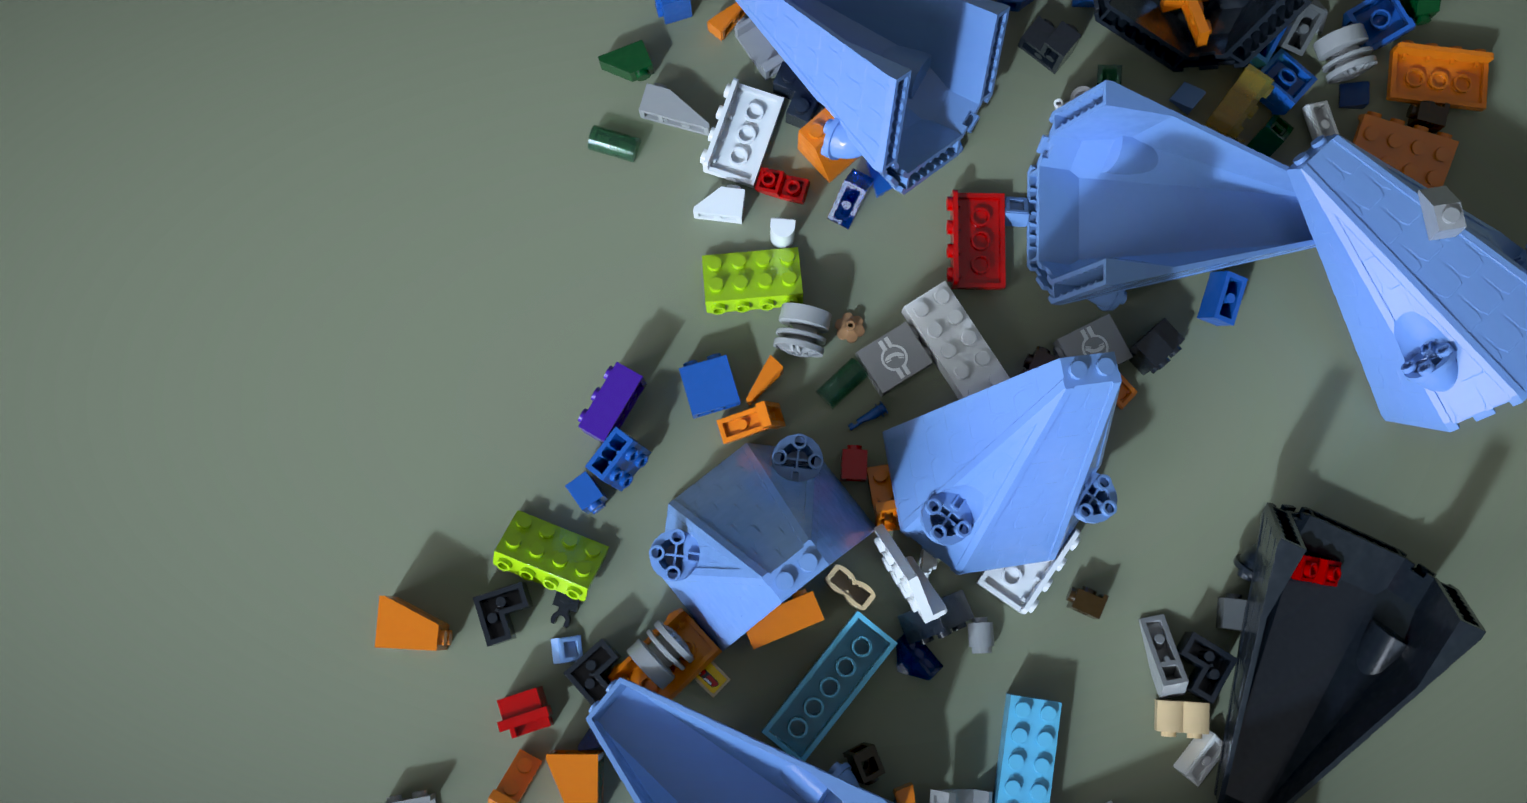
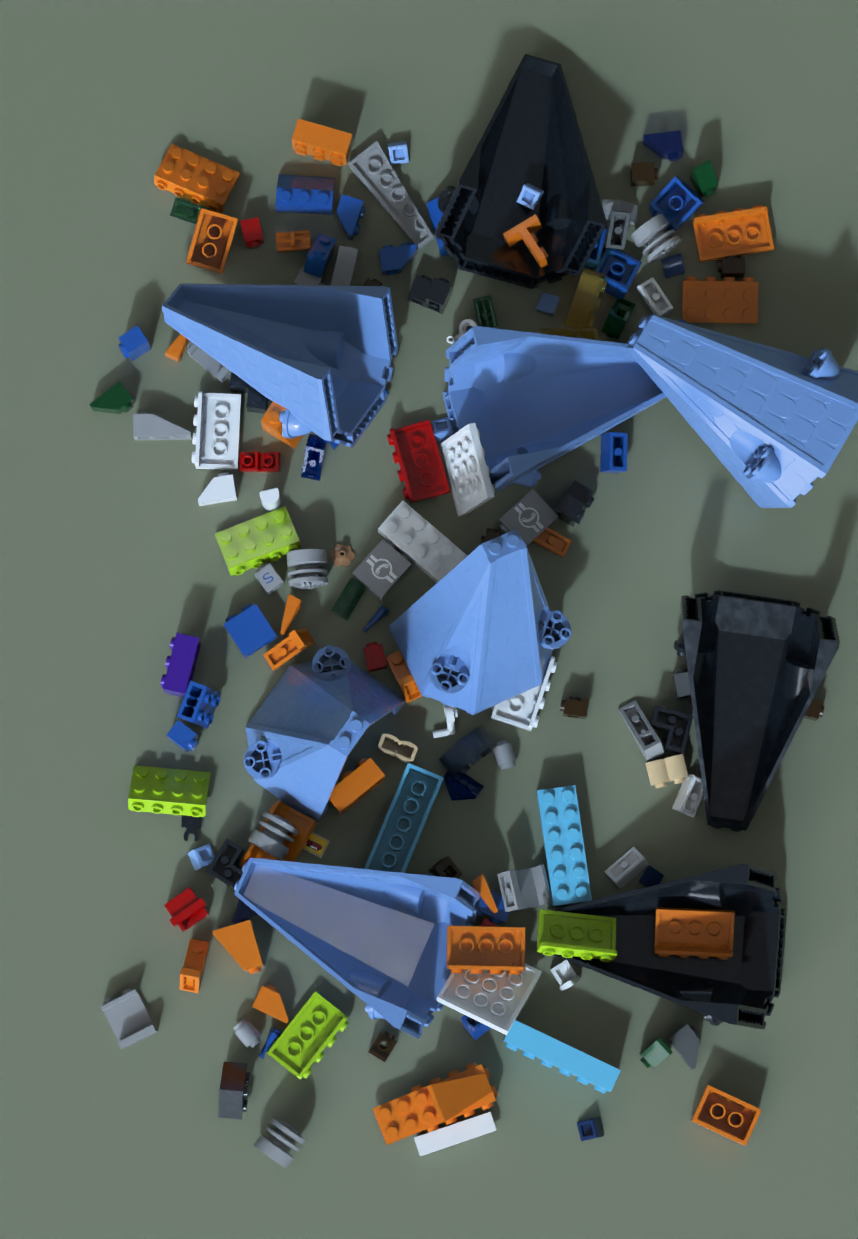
camera: 20 degrees left, 0 degrees up
orange slope [375,595,452,651] -> none
black brick [473,582,533,647] -> none
clear green brick [588,125,641,162] -> none
white bracket [874,524,947,624] -> none
red slope [1291,555,1342,587] -> none
light grey slope [1417,186,1467,241] -> none
none -> light grey brick [254,563,284,595]
none -> white plate [439,423,495,517]

